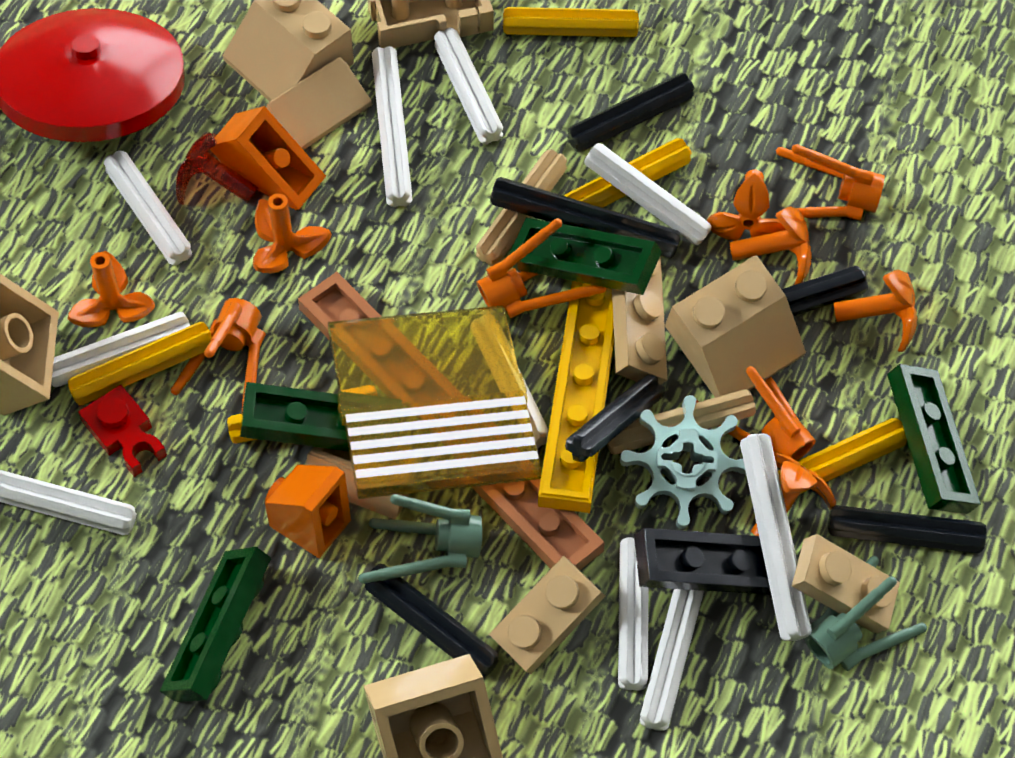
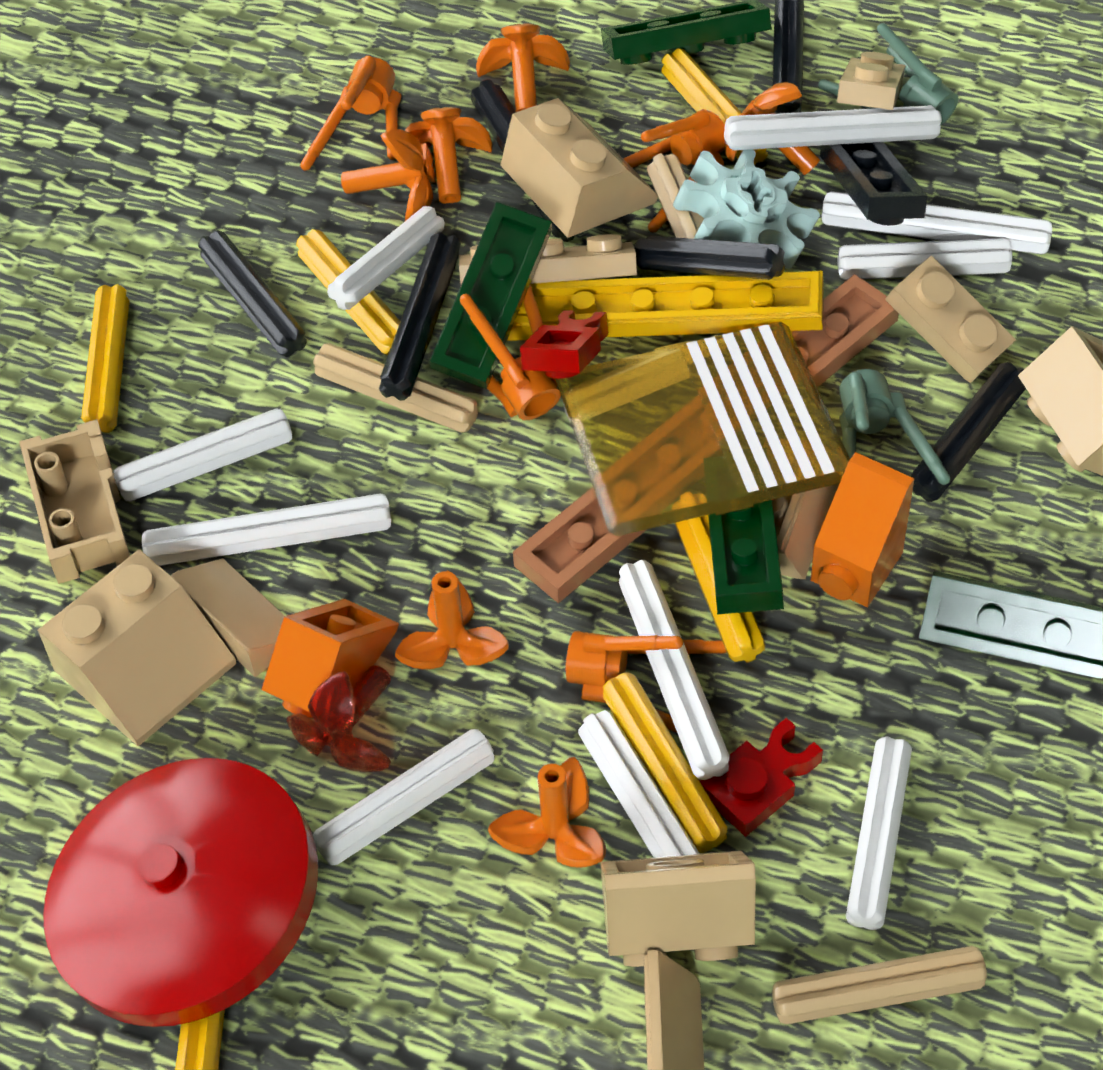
camera: 90 degrees left, 5 degrees down
none -> red plate [520,310,608,379]
none -> white axle [619,559,730,780]

